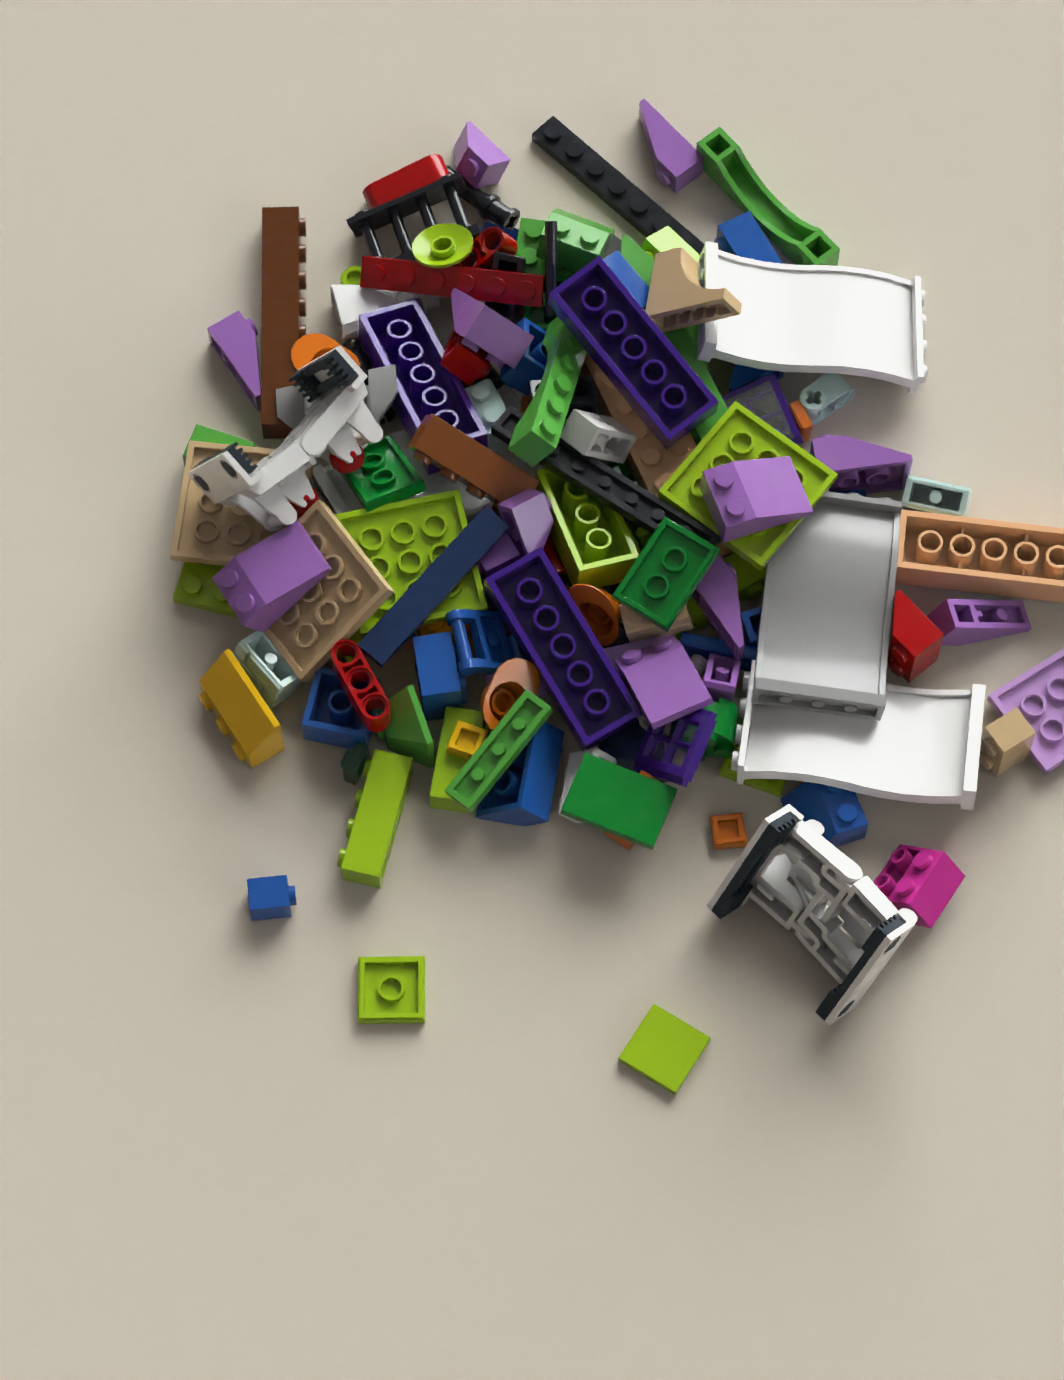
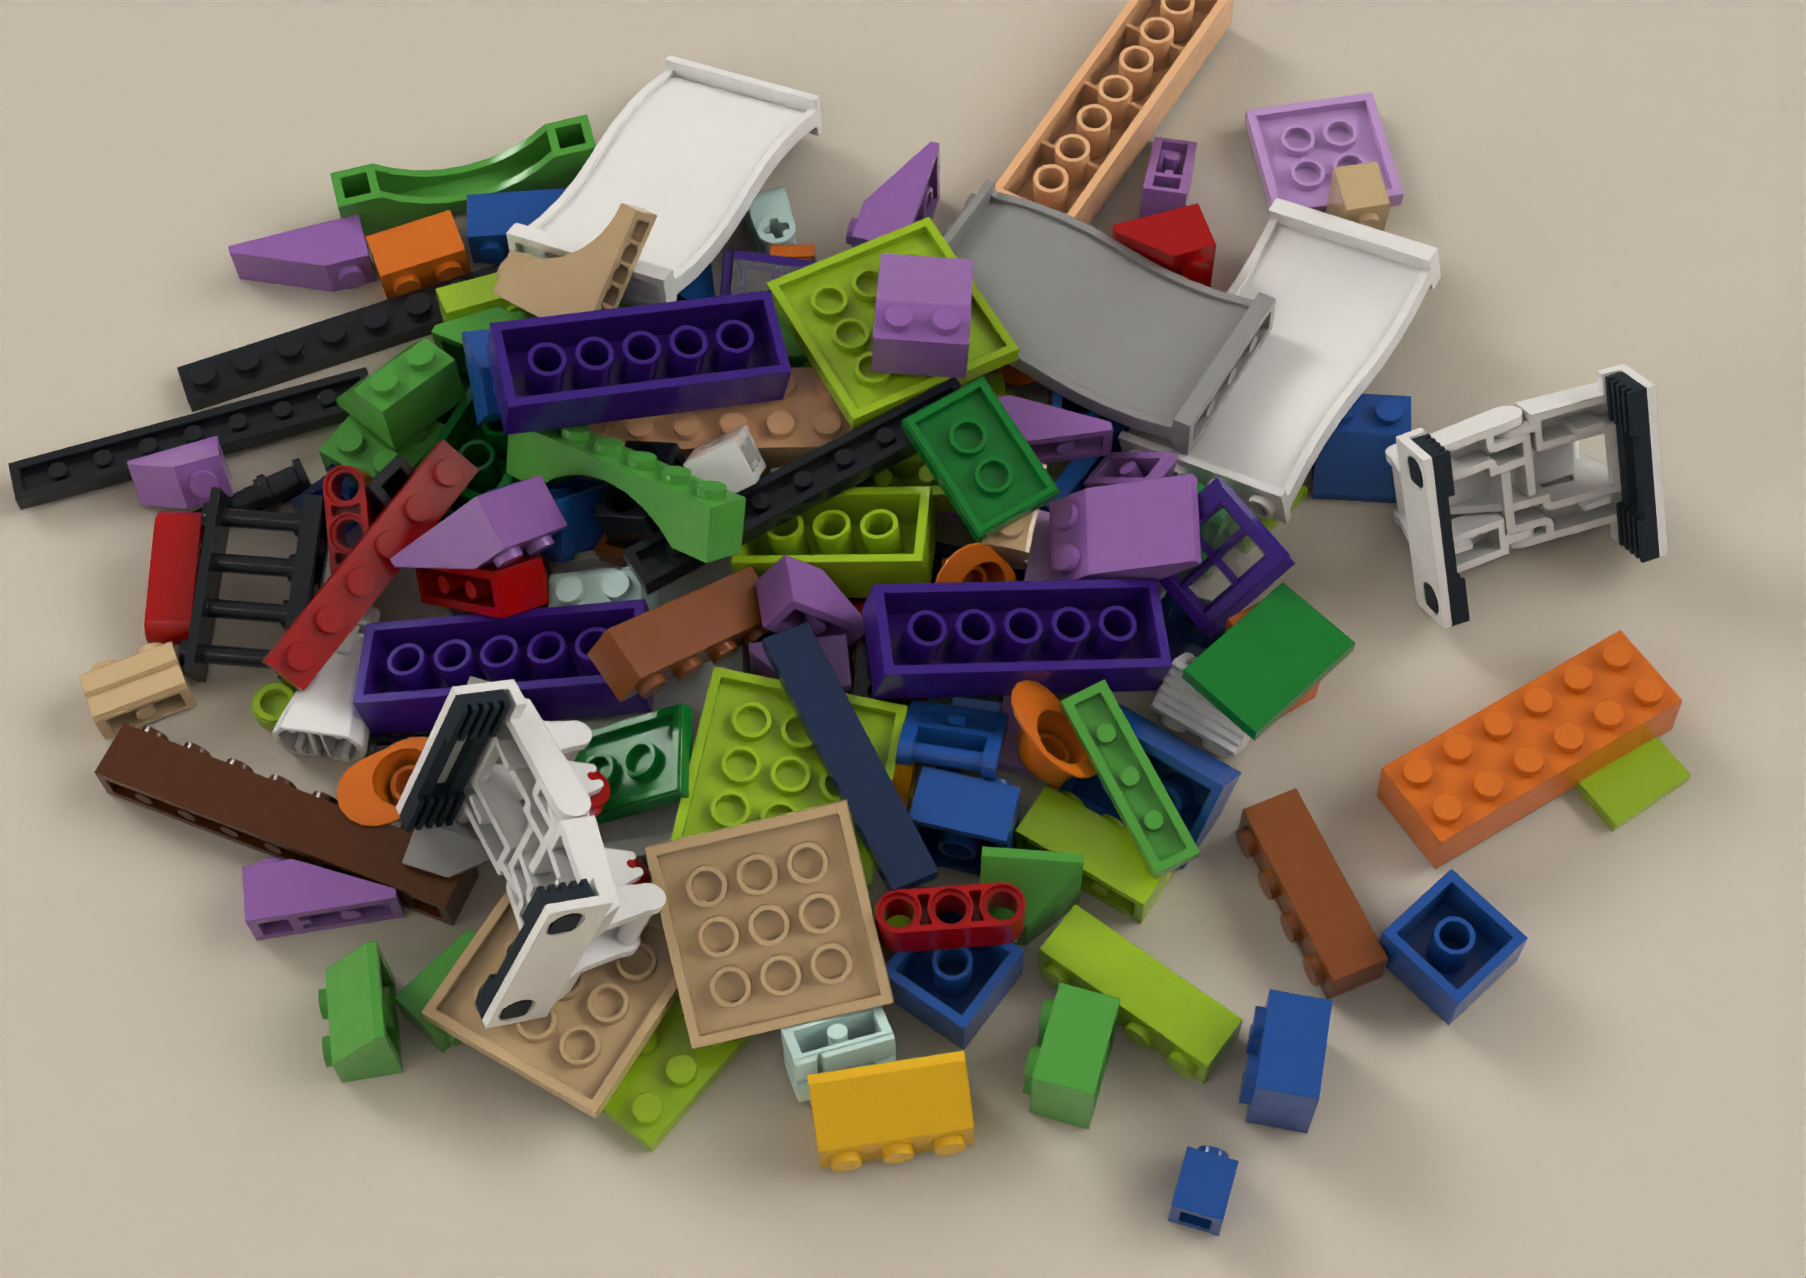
camera: 65 degrees left, 5 degrees down
medium lavender slope [212,521,332,633] -> none
clear green plate [340,741,371,786] -> none
lime tile [358,956,425,1024] -> none
lime dish [412,223,474,268] -> none
yellow tile [446,720,489,760] -> none
black bar [545,221,557,316] -> none
orange tile [709,812,747,851] -> none
dark pink slope [873,844,965,928] -> none
light aqua brick [902,475,973,517] -> none
none -> black plate [8,367,369,510]
none -> tan brick [79,641,197,739]
none -> bright green slope [318,941,403,1083]
none -> orange brick [366,210,471,300]
none -> bright green brick [1023,982,1120,1129]
none -> dark orange brick [1236,788,1388,1000]
none -> blue brick [1239,989,1333,1133]
none -> orange brick [1377,630,1682,869]
none -> blue brick [1379,869,1528,1026]

